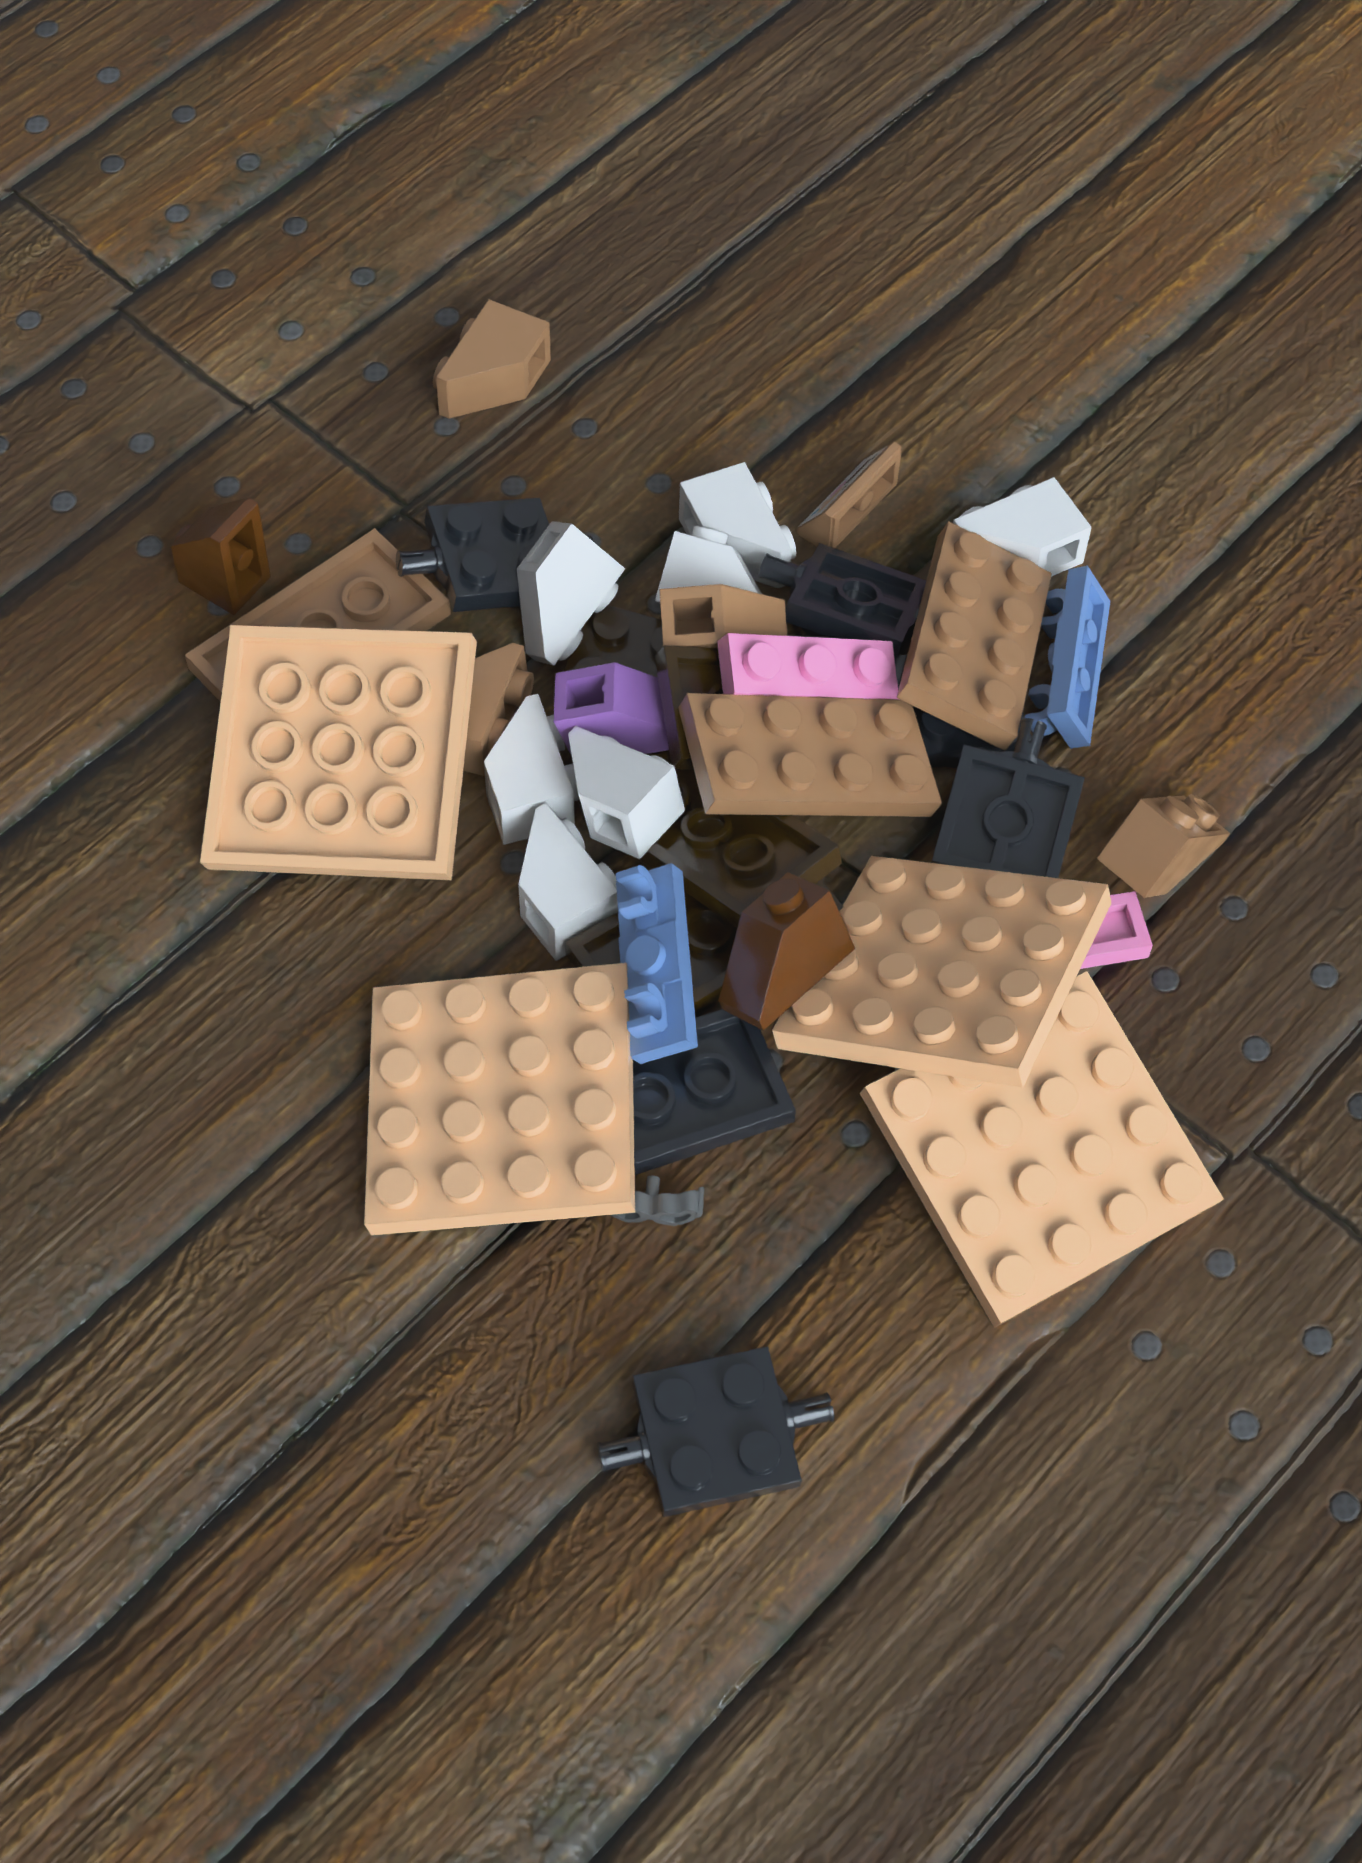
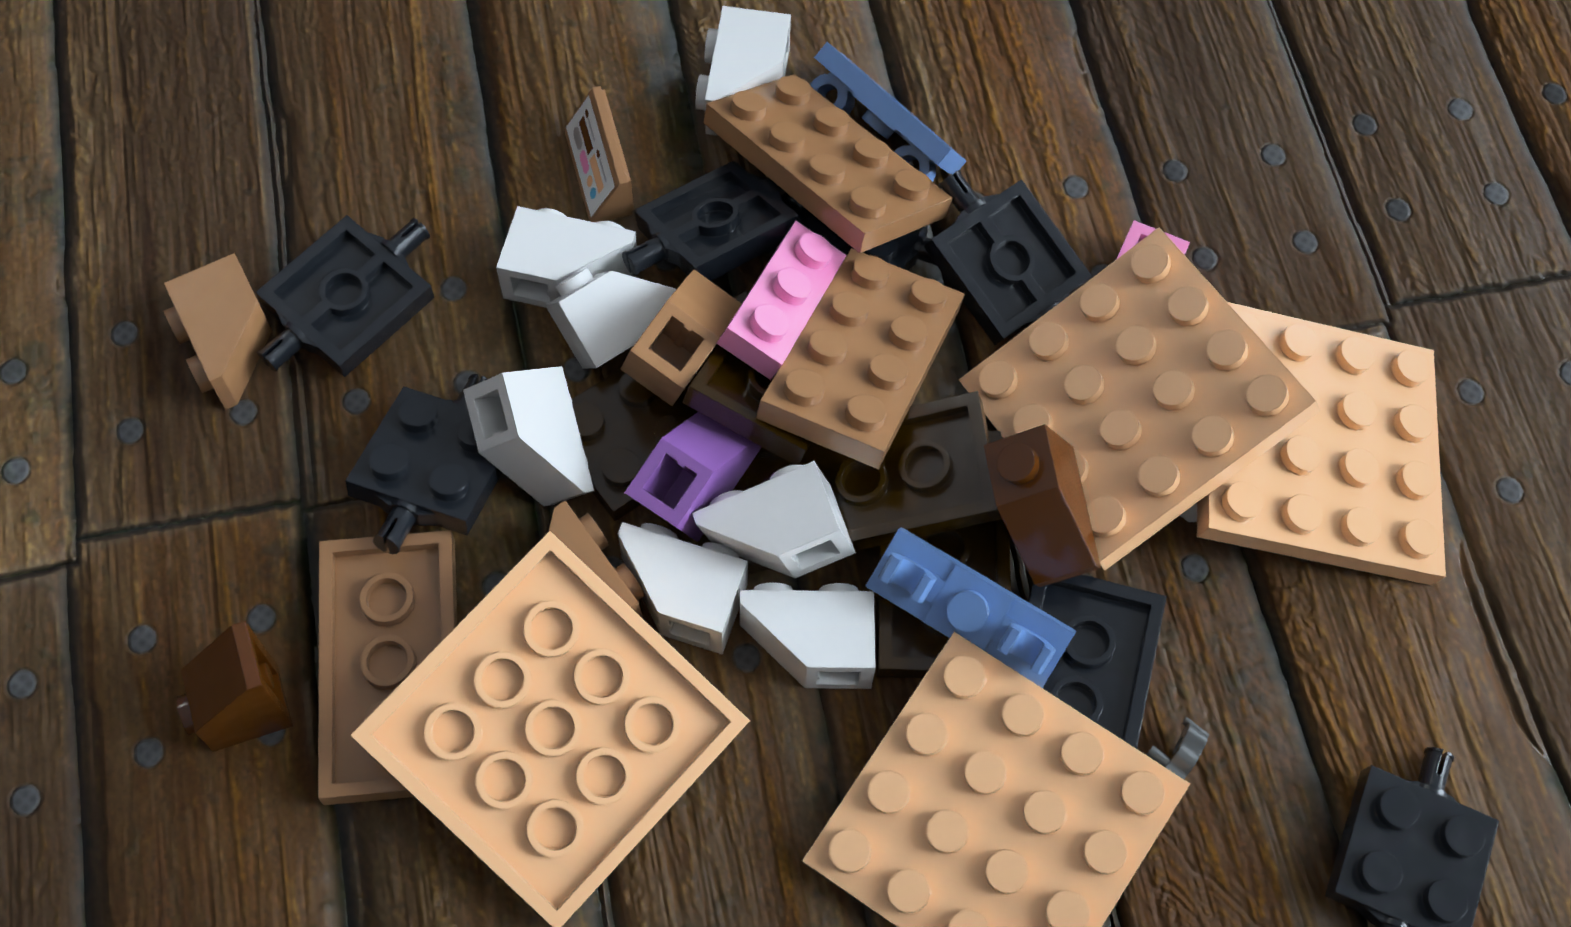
camera: 55 degrees left, 5 degrees up
medium nougat slope [1097,794,1230,898] -> none
none -> black plate [255,215,435,377]

